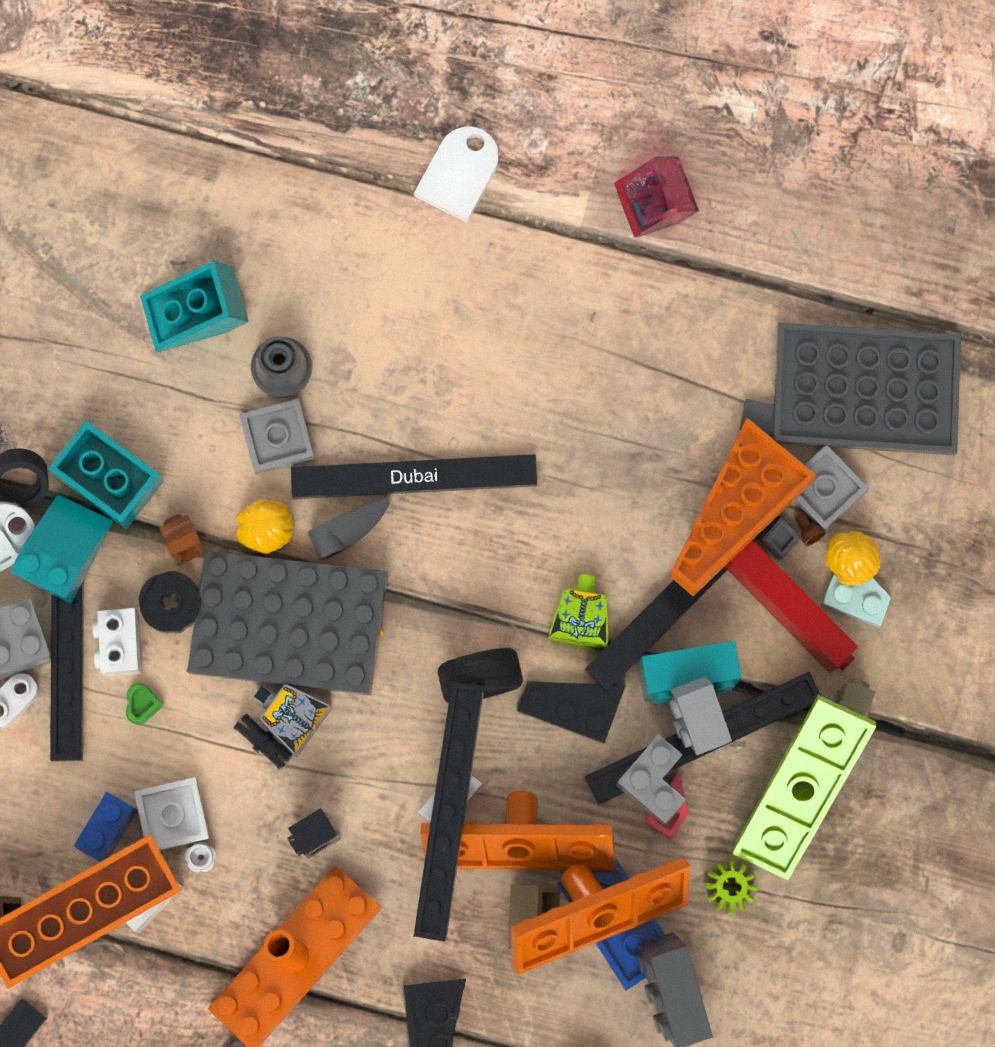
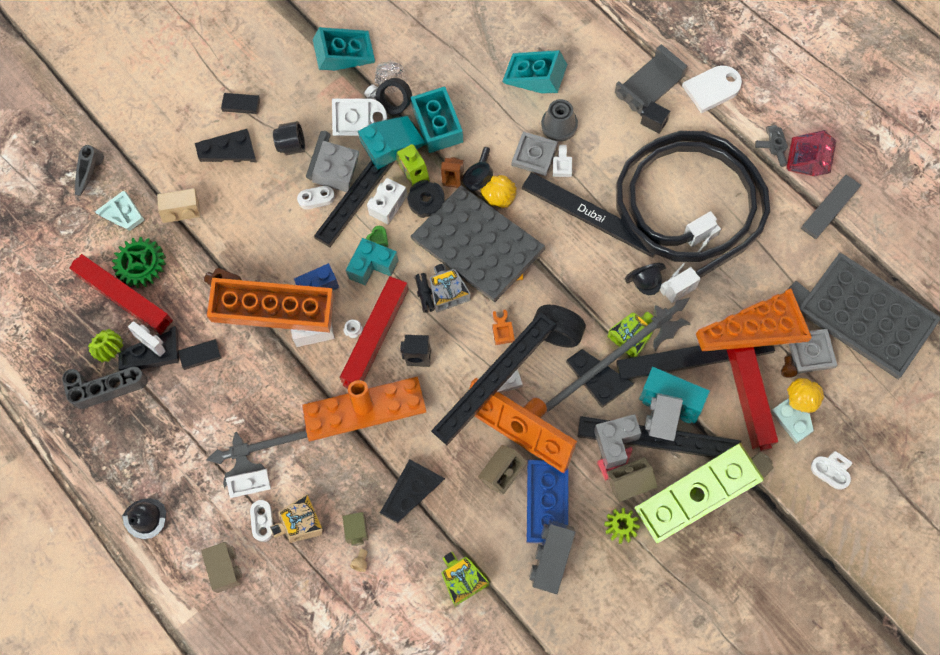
camera: 40 degrees right, 10 degrees down
white plate [134,777,210,851] -> none
dark grey piece [307,497,390,560] -> none
orange plate [511,857,690,975] -> none
dark grey tile [758,516,801,560] -> none
none -> red brick [339,276,408,389]
none -> teal brick [346,238,399,286]
none -> lime torso [397,144,430,186]
none -> black piece [462,147,493,190]
none -> orange plate [492,309,515,345]
none -> dark grey piece [546,297,691,412]
none -> white plate [553,145,572,177]
none -> dark tan brick [607,457,657,502]
none -> dark grey panel [615,44,688,114]
none -> black piece [616,131,770,303]
none -> black helmet [625,263,666,296]
none -> black brick [640,101,671,134]
none -> dark grey piece [755,125,788,167]
none -> dark grey tile [801,175,861,239]
none -> white bracket [811,451,852,490]

